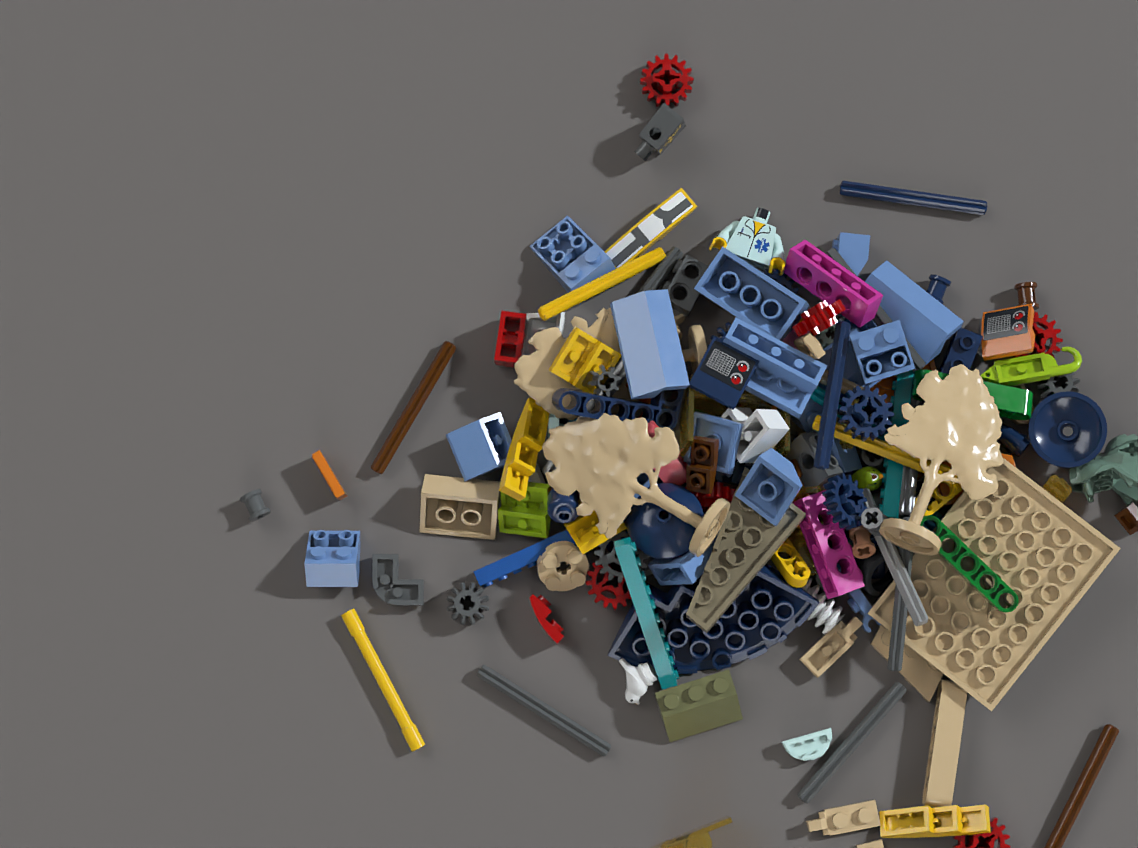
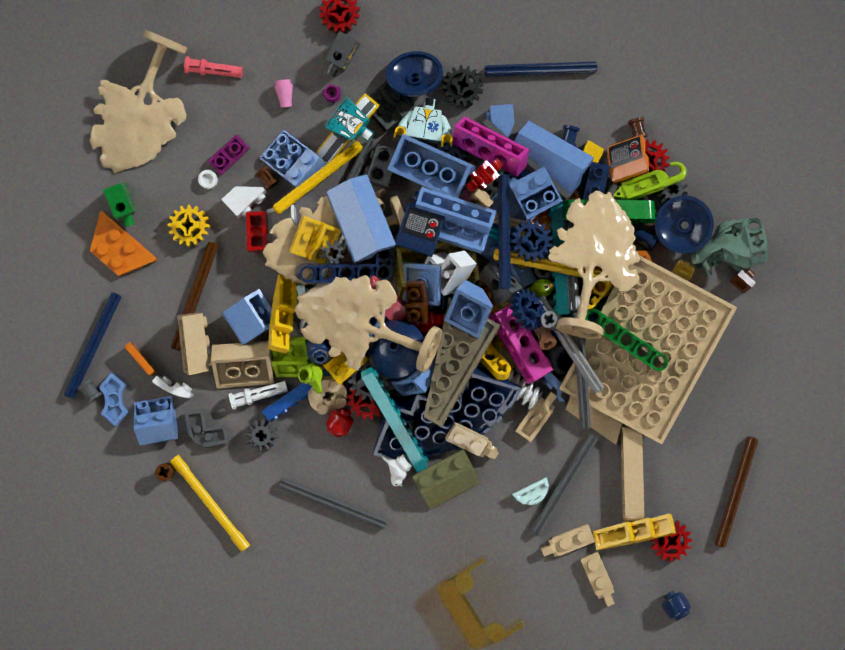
camera: 15 degrees left, 5 degrees up
red slope [529,594,564,644] -> none
none -> dark blue axle [64,292,121,399]
none -> tan plant [90,30,187,174]
none -> orange wing [90,211,158,276]
none -> medium blue tile [99,373,129,427]
none -> green torso [103,183,136,228]
none -> white slope [152,375,194,398]
none -> reddish brown bush [155,463,176,481]
none -> yellow gear [168,204,210,247]
none -> tan slope [177,312,212,375]
none -> coral pin [184,56,243,79]
none -> white tile [198,170,218,190]
none -> magenta slope [208,134,250,175]
none -> white slope [221,186,267,219]
none -> white pin [228,380,288,410]
none -> reddish brown bush [254,165,279,191]
none -> bright pink cone [274,79,293,108]
none -> lime animal [298,363,323,394]
none -> magenta plate [323,84,341,103]
none -> torso [325,97,374,142]
none -> red head [326,408,354,438]
none -> pearl dark grey slope [369,81,416,132]
none -> dark blue dish [386,51,443,97]
none -> pearl dark grey gear [442,65,483,108]
none -> tan hinge [445,423,499,459]
none -> yellow slope [583,140,604,163]

